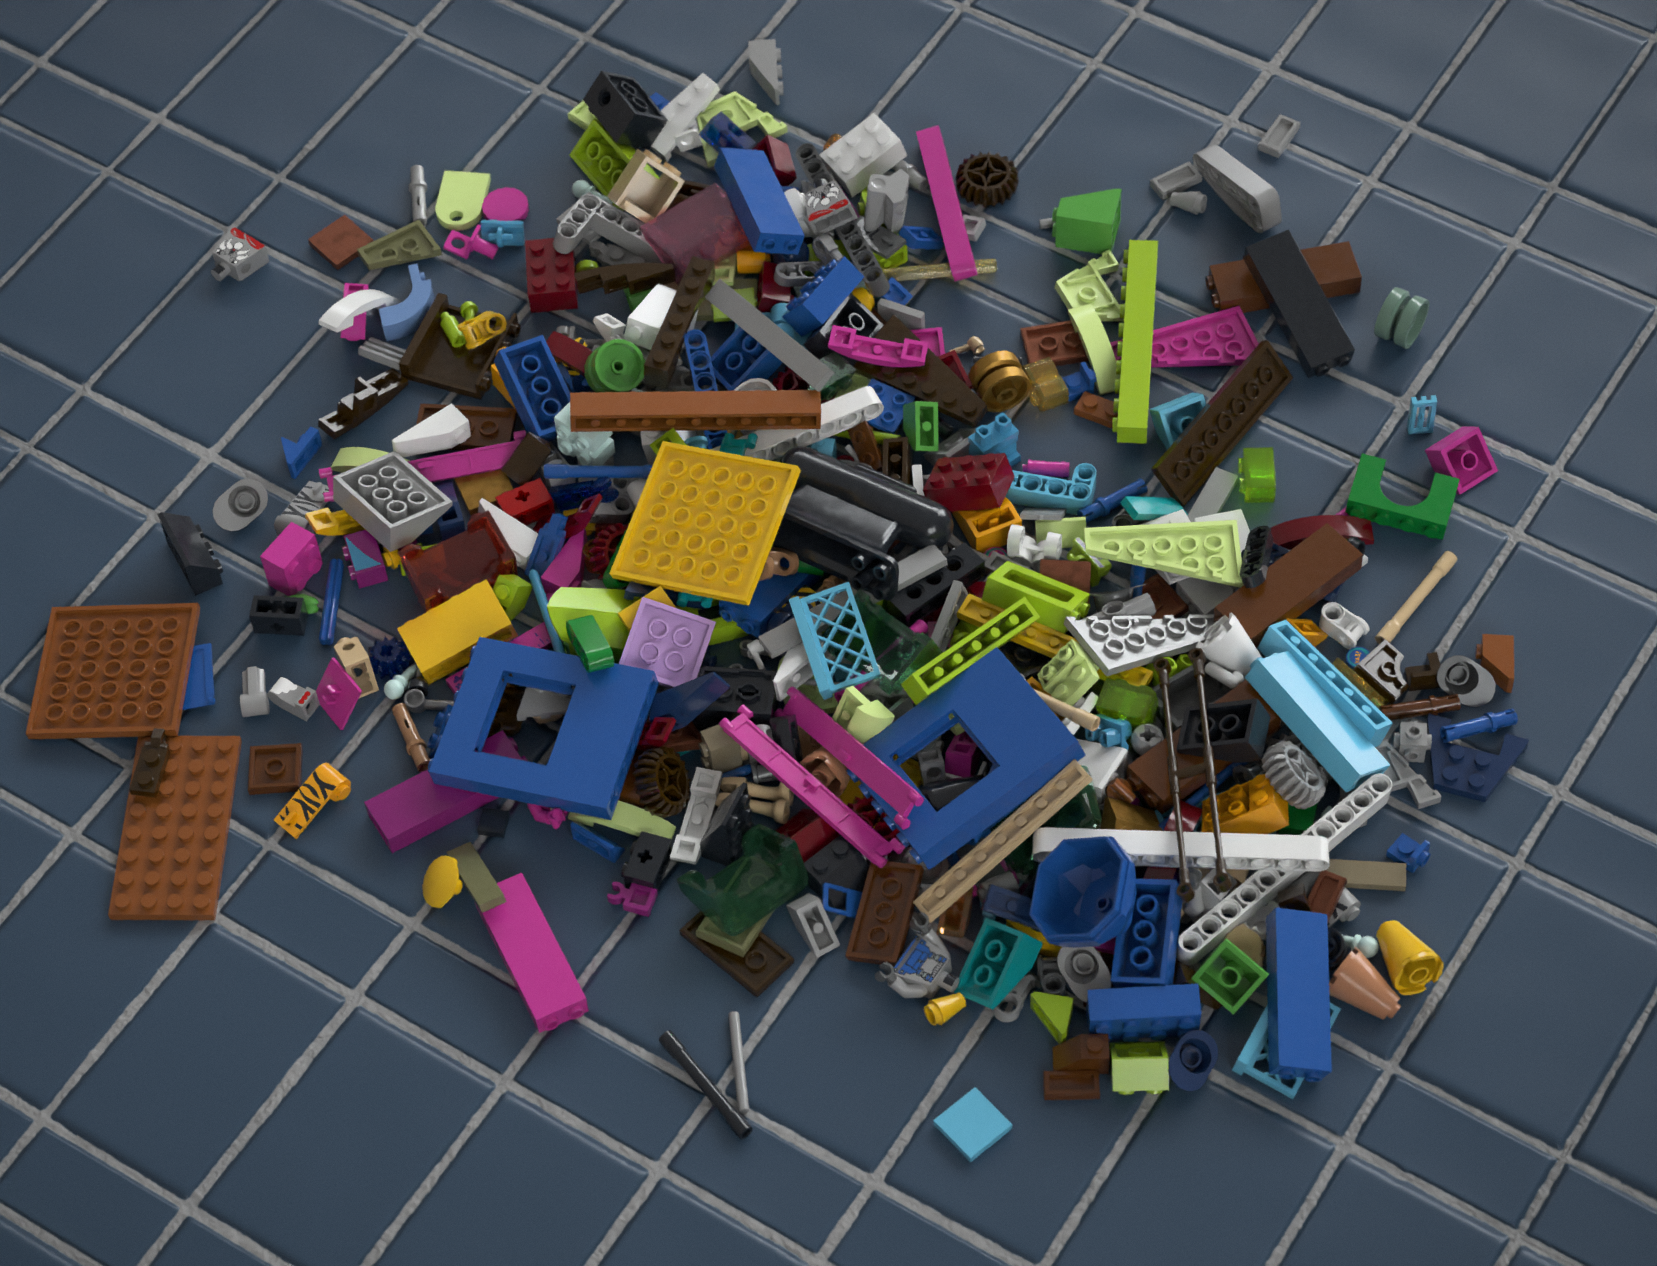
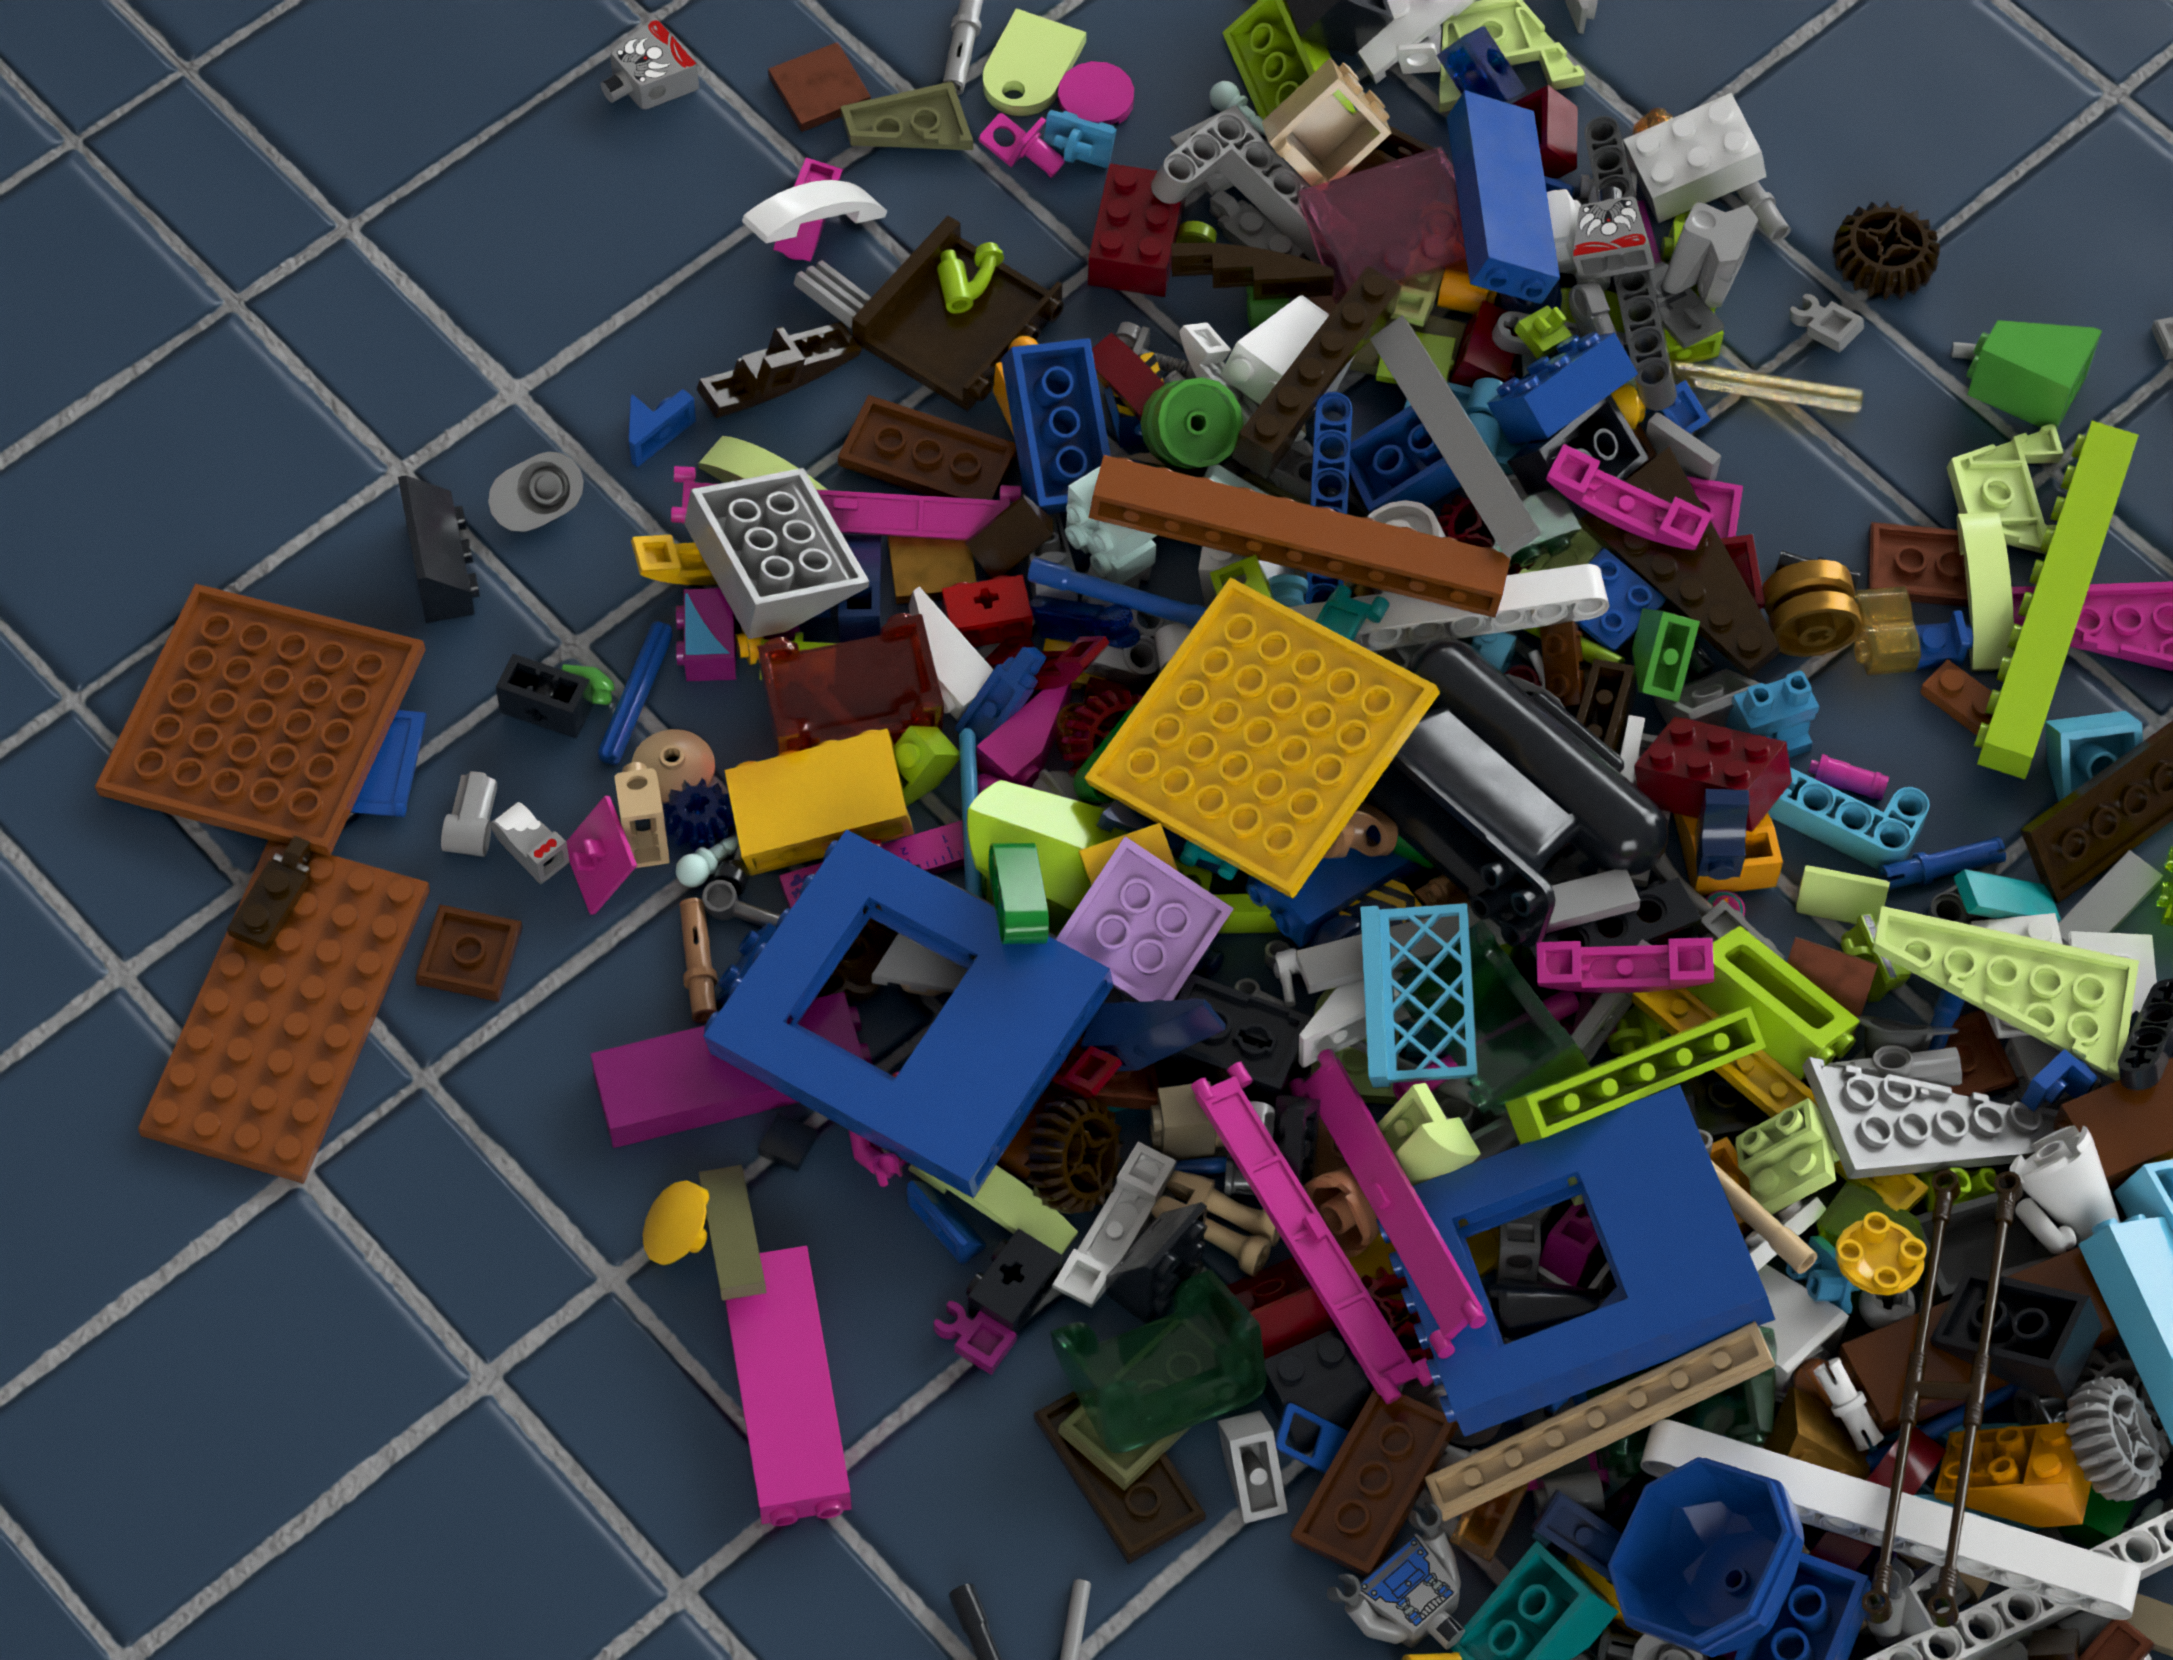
camera: 10 degrees right, 5 degrees up
dark pink brick [260,522,323,596] -> none
light grey door [274,481,329,536] -> none
light orange door [274,763,351,839] -> none
medium blue arch [379,264,434,342] -> none
white slope [392,403,471,457] -> none
yellow piece [457,311,507,349] -> none
blue plate [898,226,944,250] -> none
dark pink beam [916,125,978,282] -> none
tan hand [949,336,985,355] -> none
white piece [1007,524,1062,573] -> none
light grey piece [1020,508,1066,520] -> none
none -> tan dish [631,729,715,804]
none -> lime tile [1514,305,1572,359]
none -> dark pink slope [1537,938,1714,993]
none -> dark blue arch [1695,789,1750,880]
none -> white pin [1813,1357,1884,1451]
none -> yellow dish [1835,1212,1927,1296]
none -> blue bracket [2021,1049,2098,1112]

